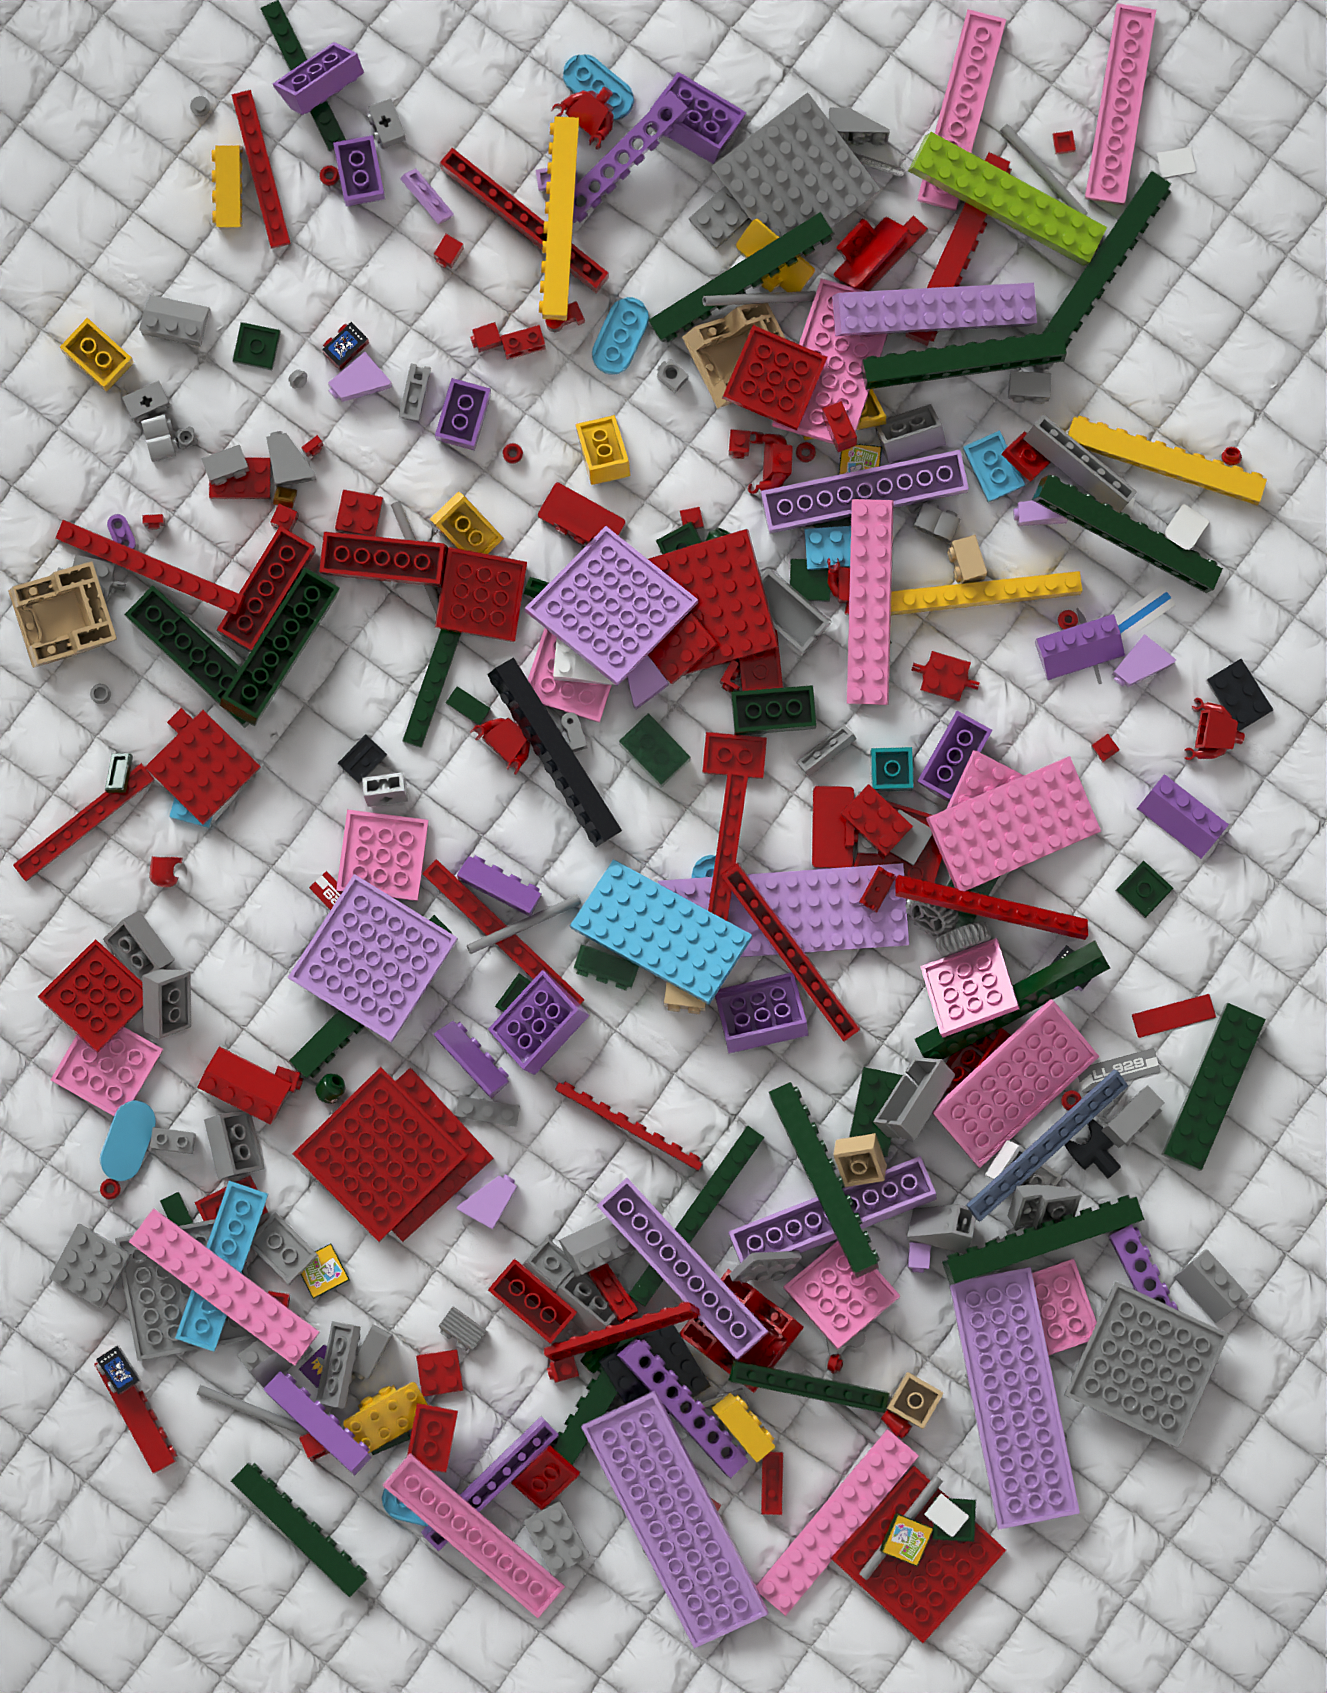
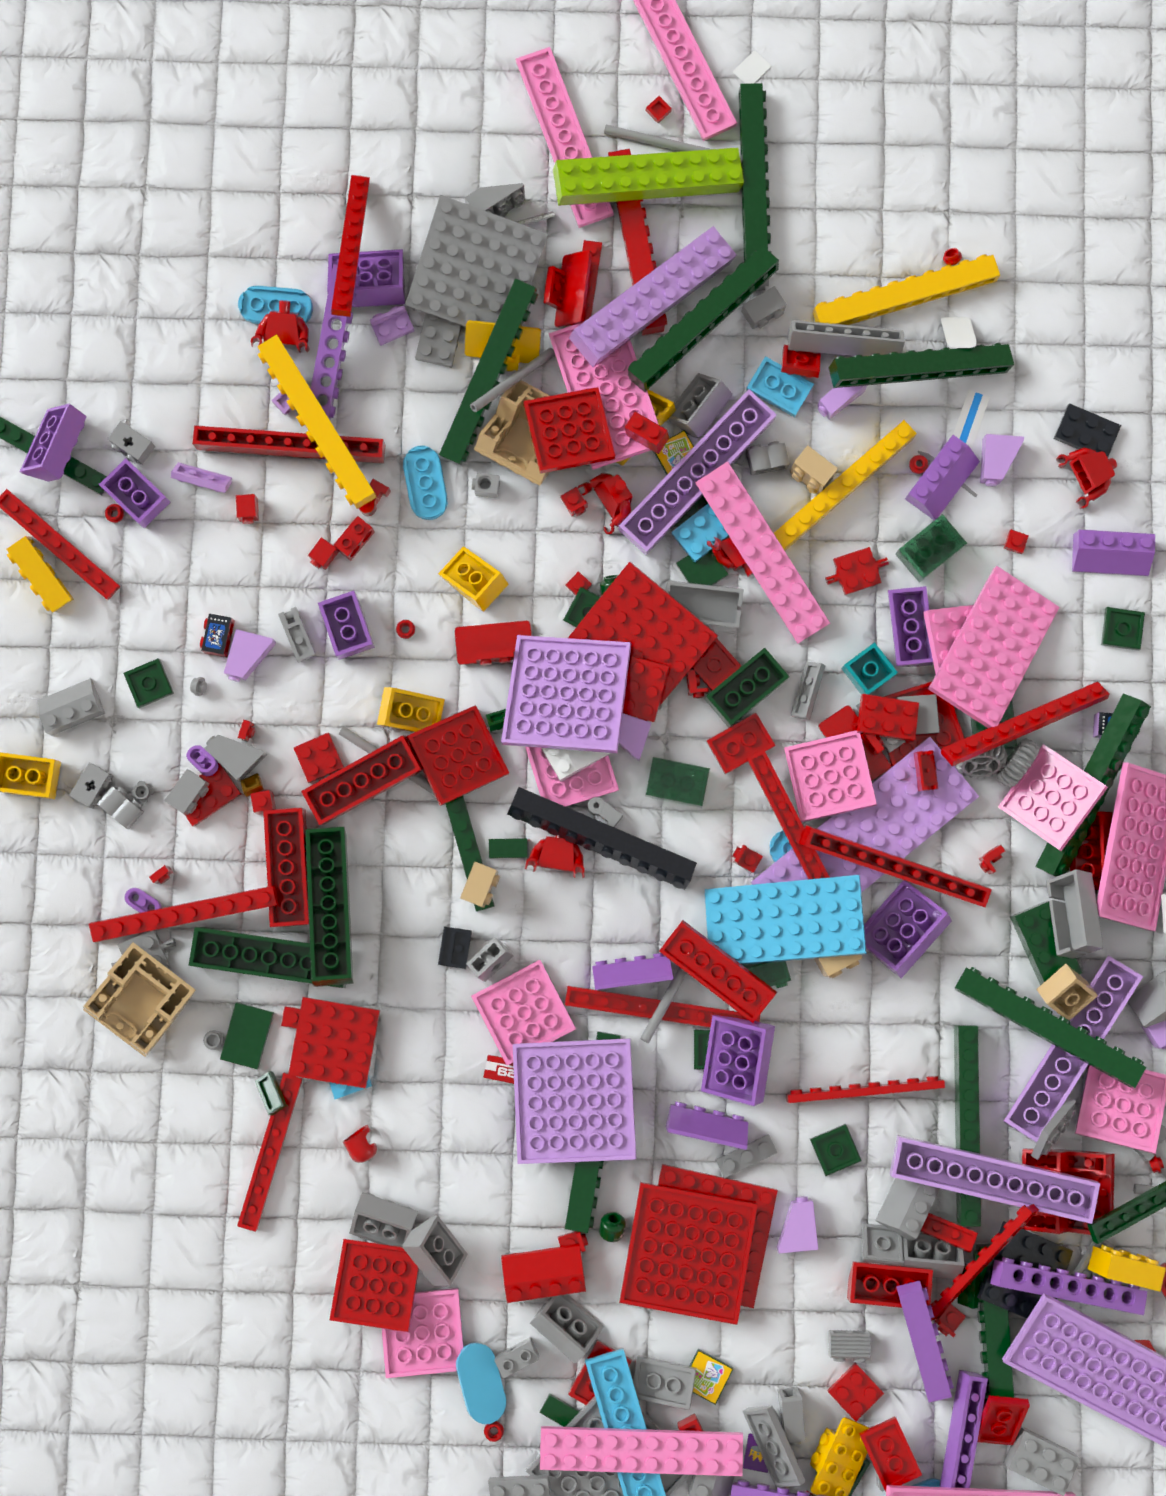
camera: 30 degrees left, 0 degrees up
red plate [796,442,816,463] -> none
none -> medium lavender plate [186,745,218,776]
none -> dark green tile [220,1002,274,1069]
none -> red plate [331,175,370,317]
none -> lavender bracket [370,305,414,346]
none -> tan brick [460,862,500,908]
none -> red plate [659,920,777,1023]
none -> red bracket [732,844,763,873]
none -> bright pink plate [784,731,877,822]
none -> dark green tile [810,1124,862,1176]
none -> clear green brick [895,514,967,583]
none -> medium lavender brick [896,1281,954,1402]
none -> red bracket [978,845,1005,874]

